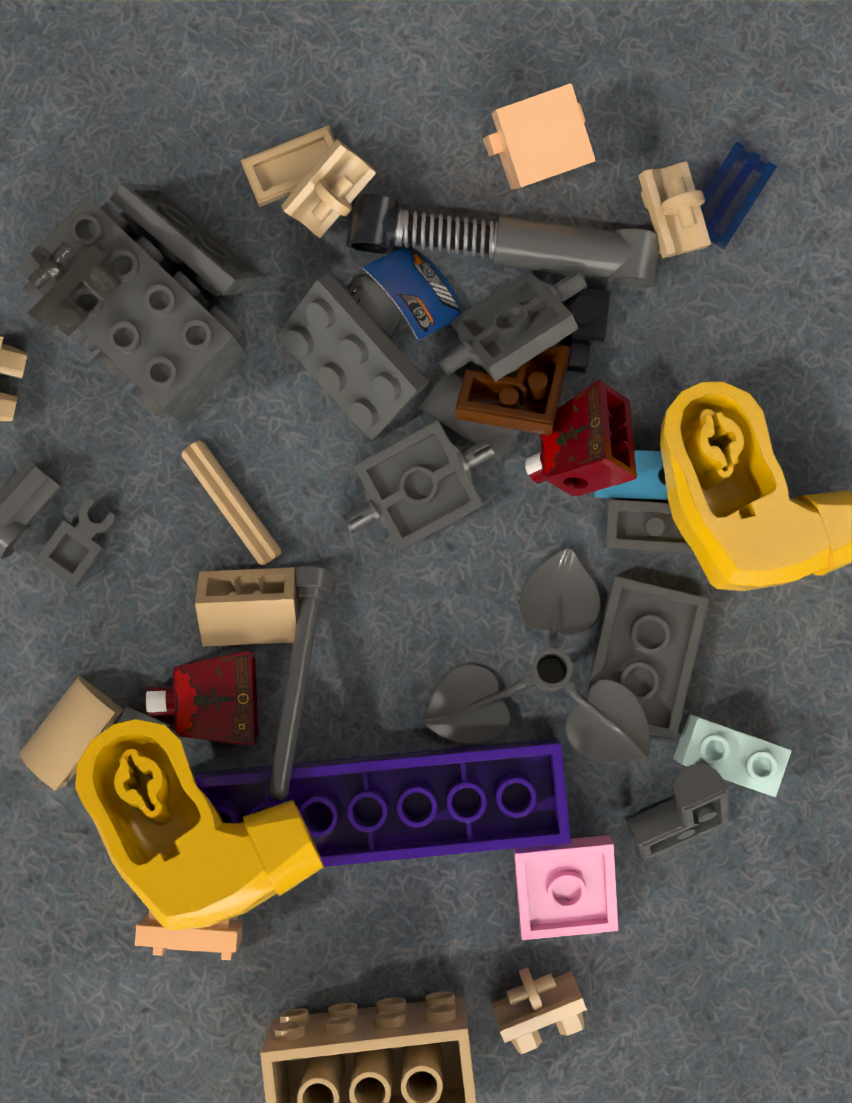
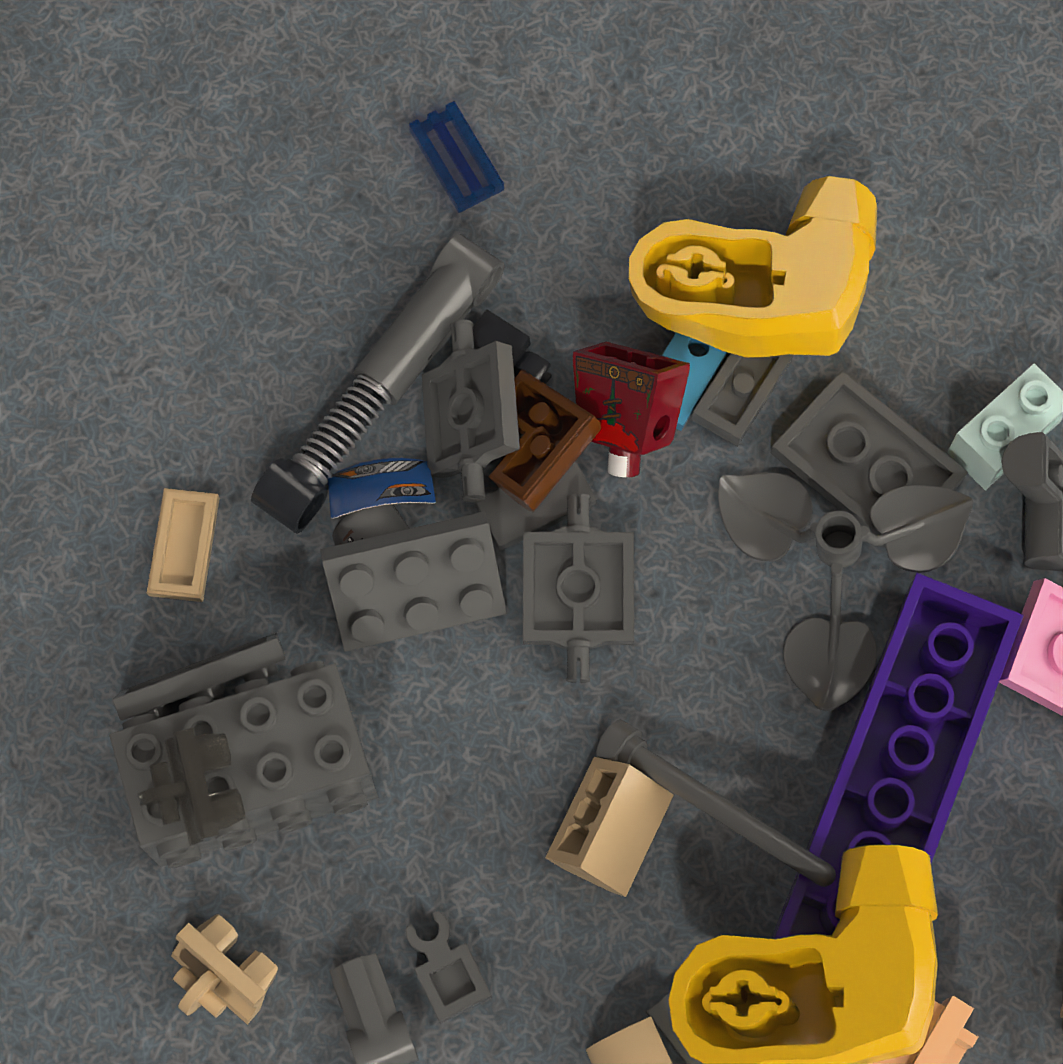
camera: 65 degrees left, 15 degrees down
torso [146,650,259,745] -> none
tan axle [181,440,281,566] -> none
tan hips [281,139,376,238] -> none
light nougat plate [483,83,596,190] -> none
tan hips [638,161,711,259] -> none

